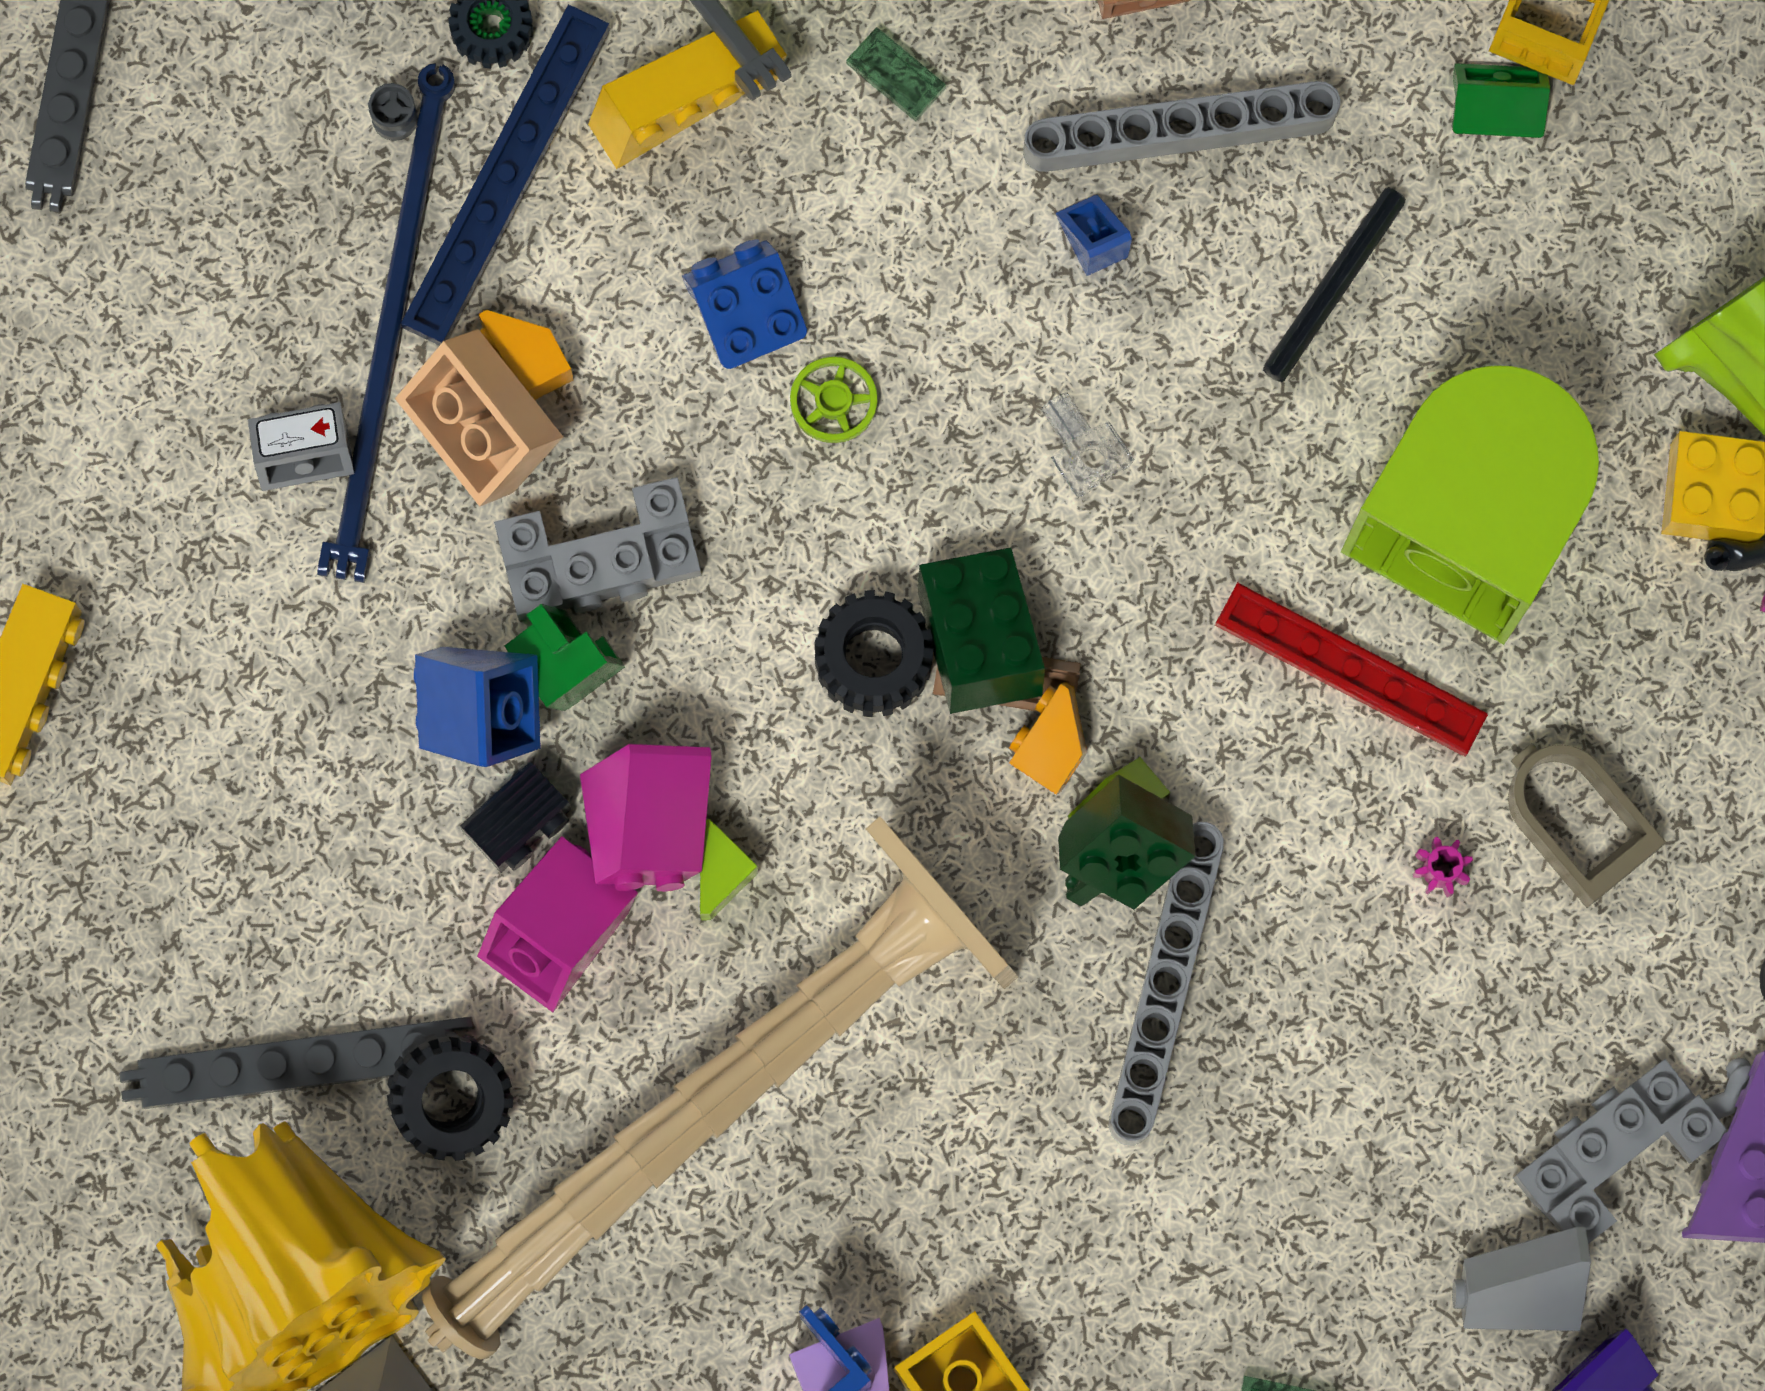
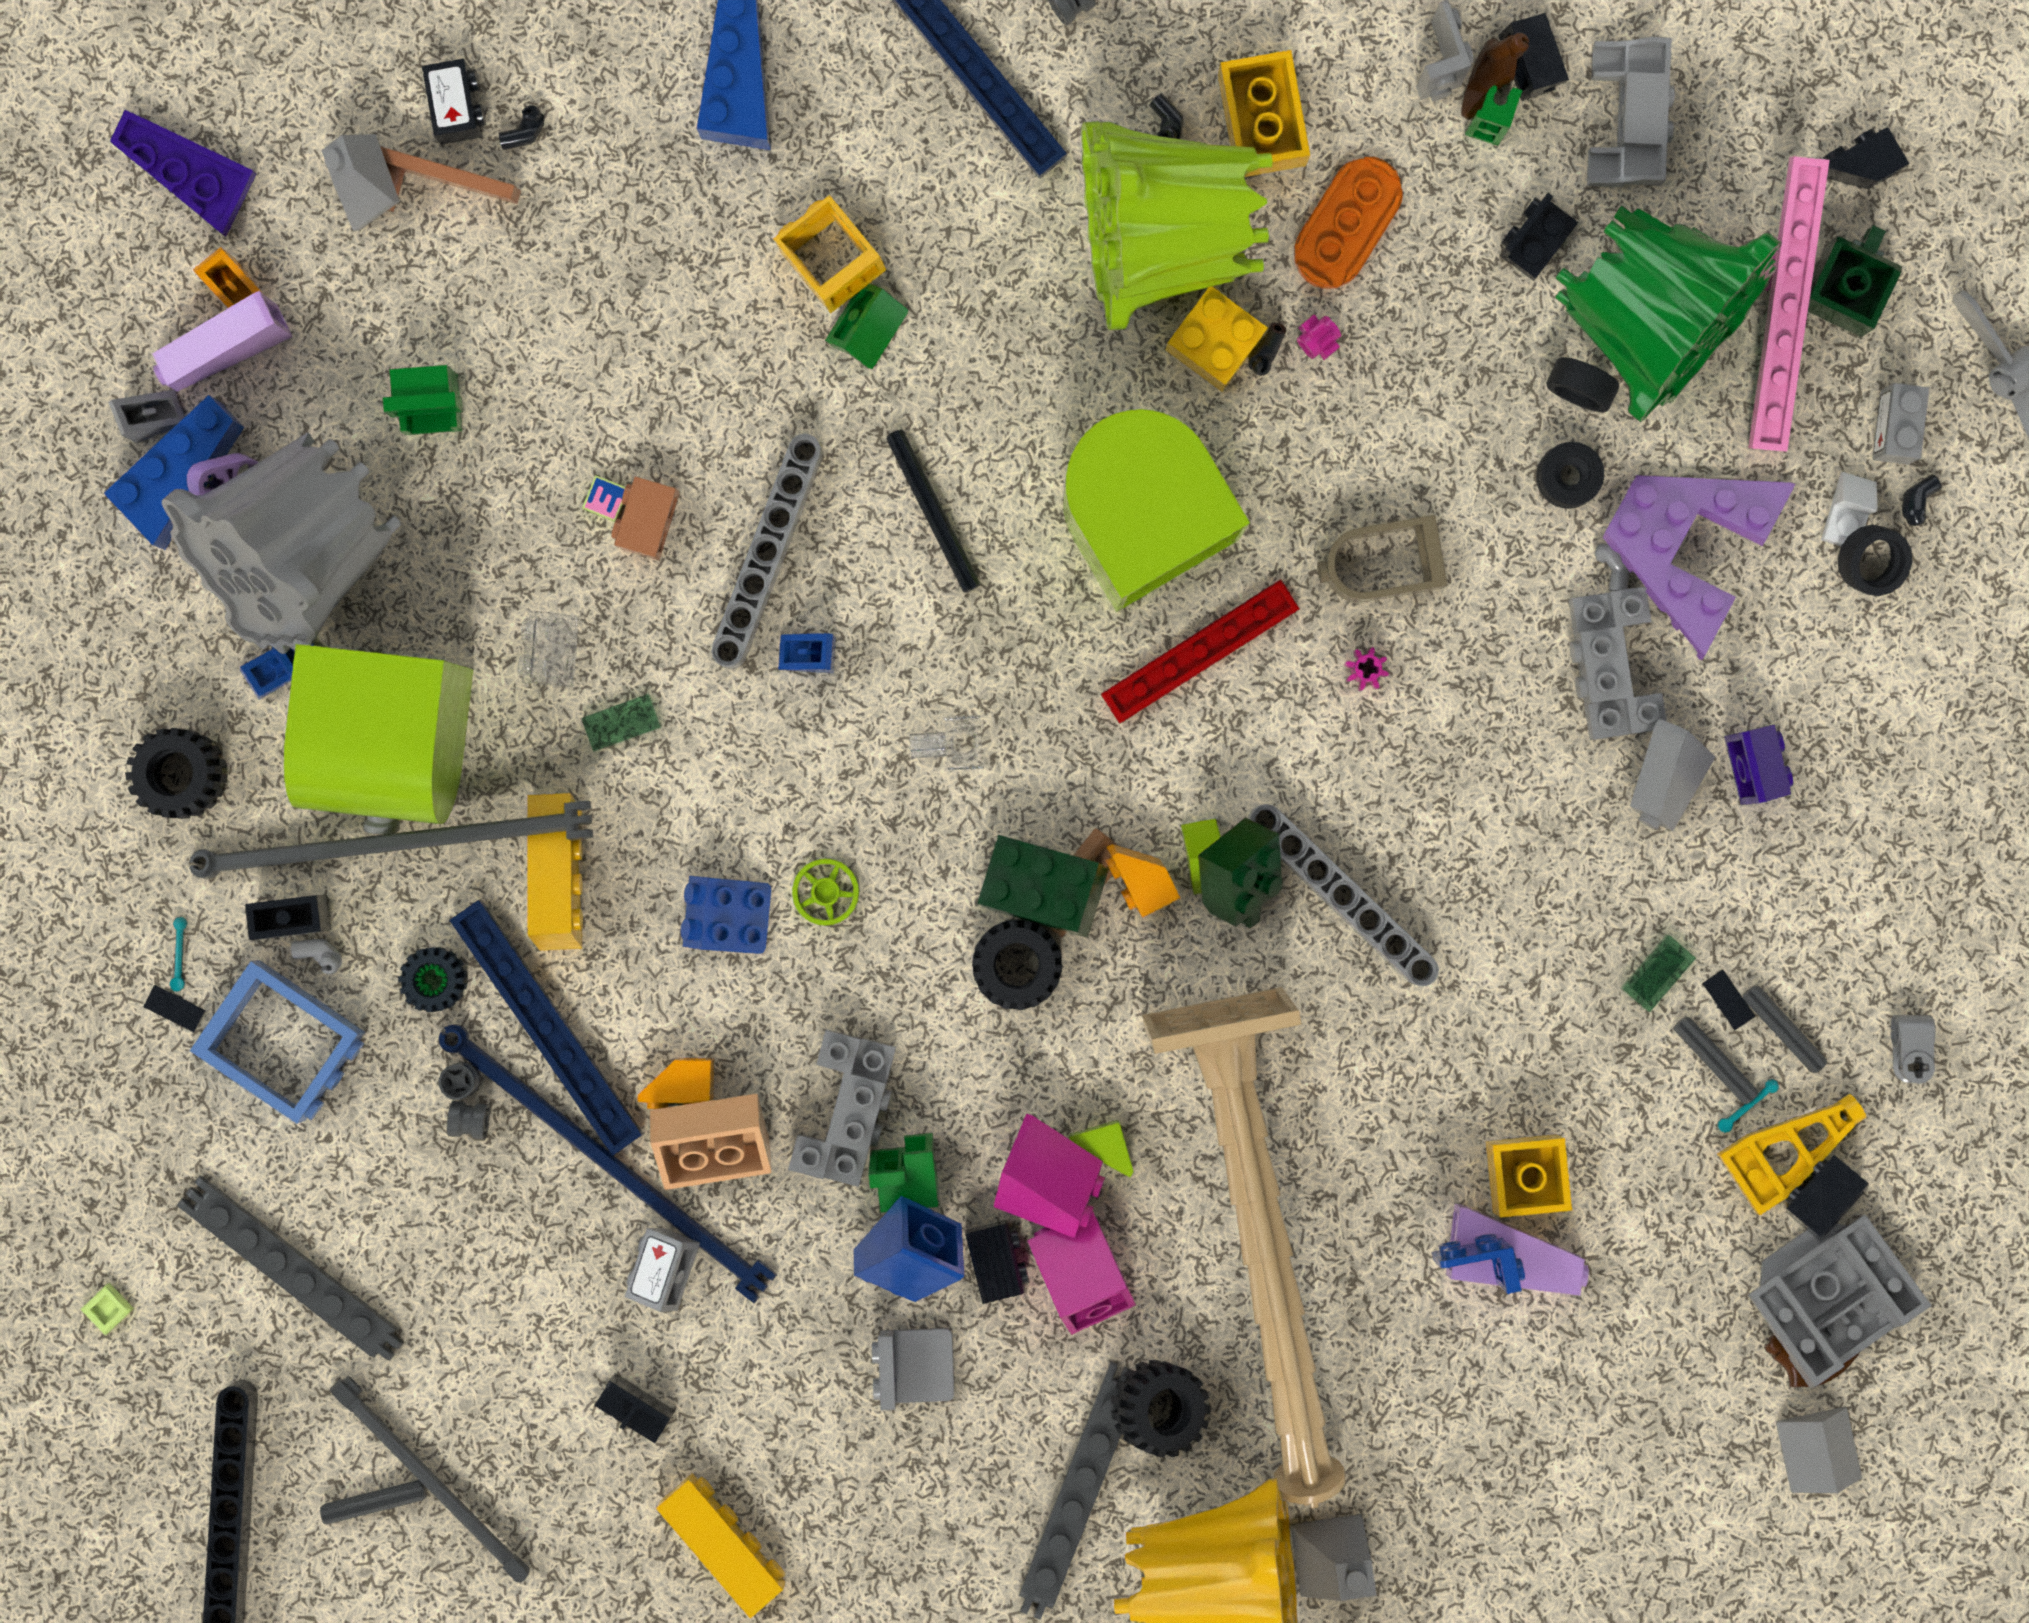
camera: 55 degrees left, 10 degrees up
none -> dark grey wheel [447,1100,490,1140]
none -> black panel [594,1373,675,1443]
none -> light grey bracket [872,1328,954,1410]

